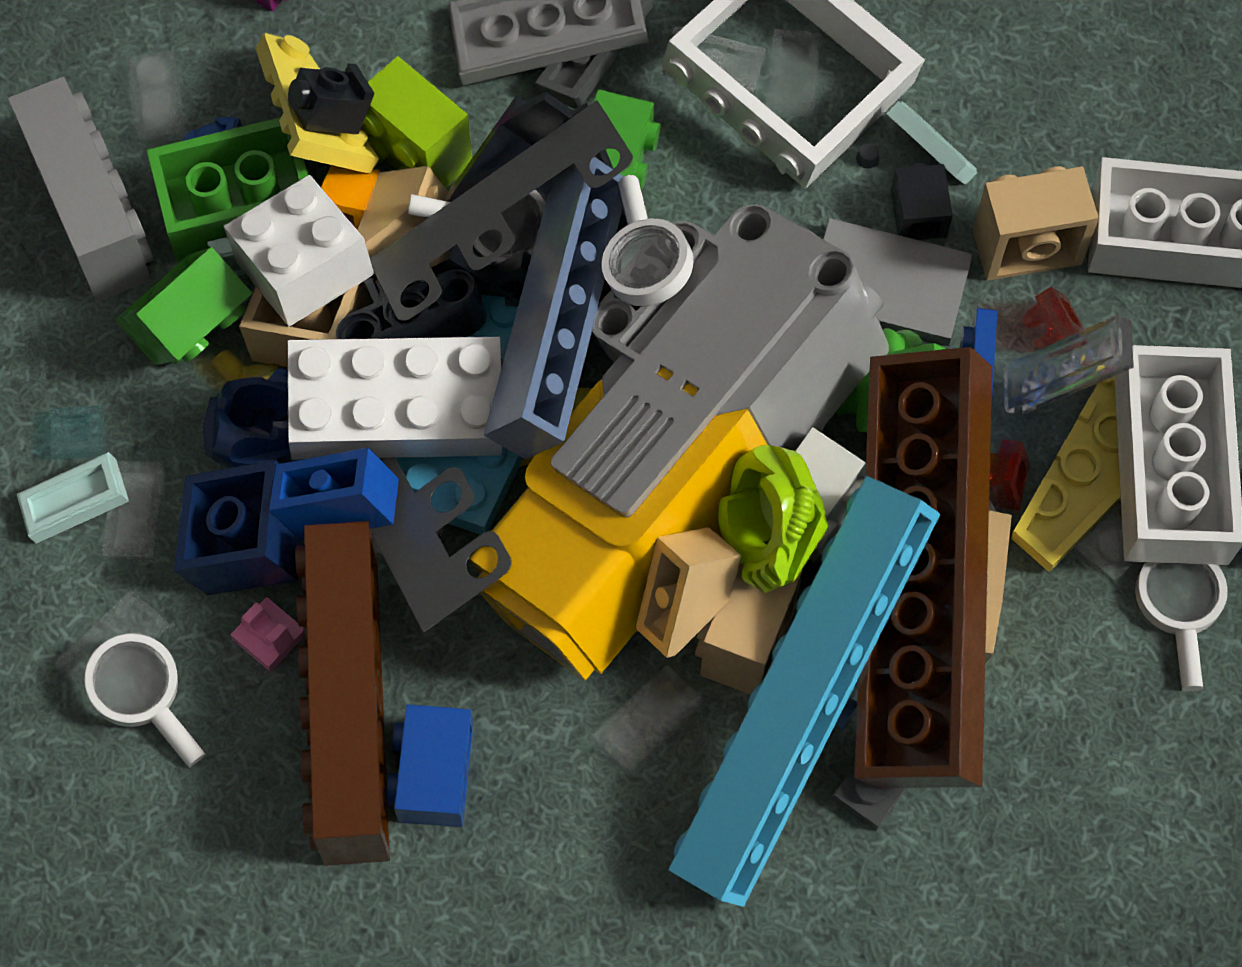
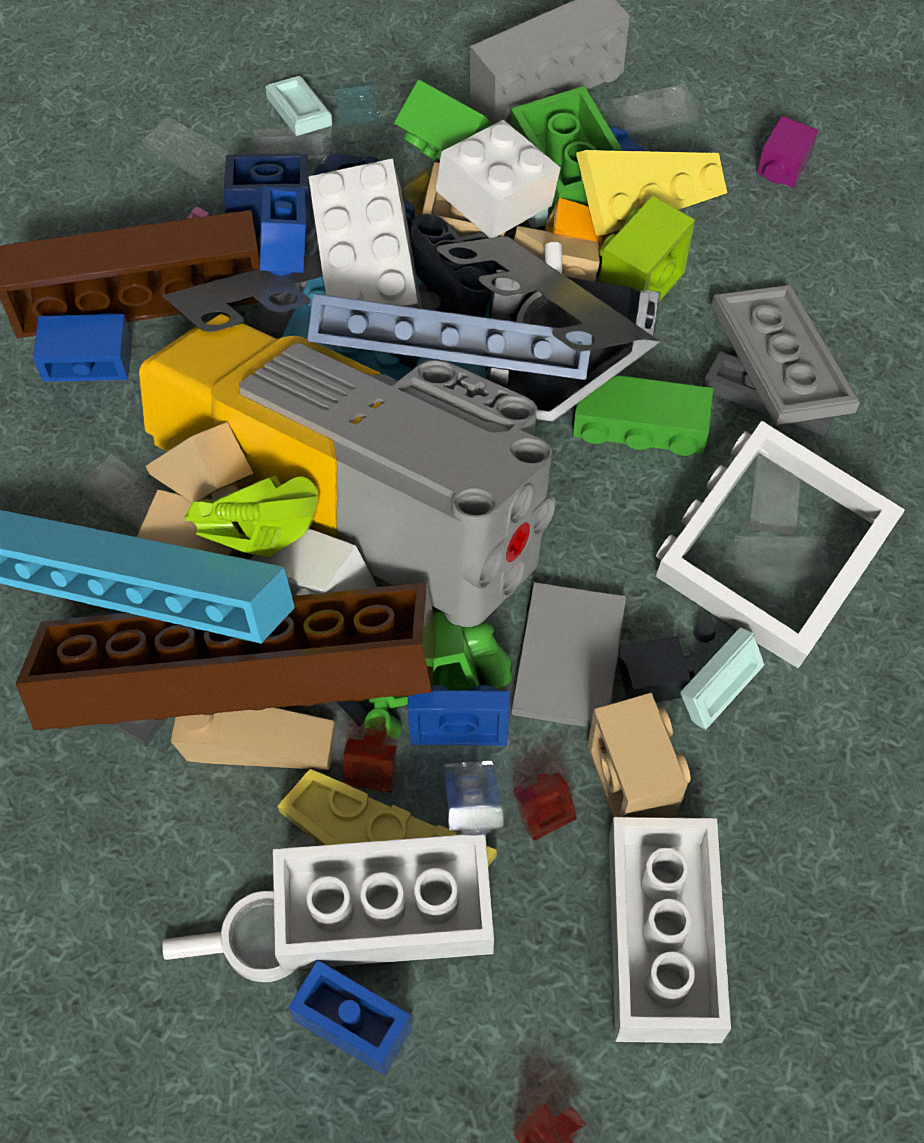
camera: 85 degrees right, 5 degrees down
piece [85,634,206,768] -> none
black brick [288,63,375,134] -> none
piece [602,175,693,306] -> none

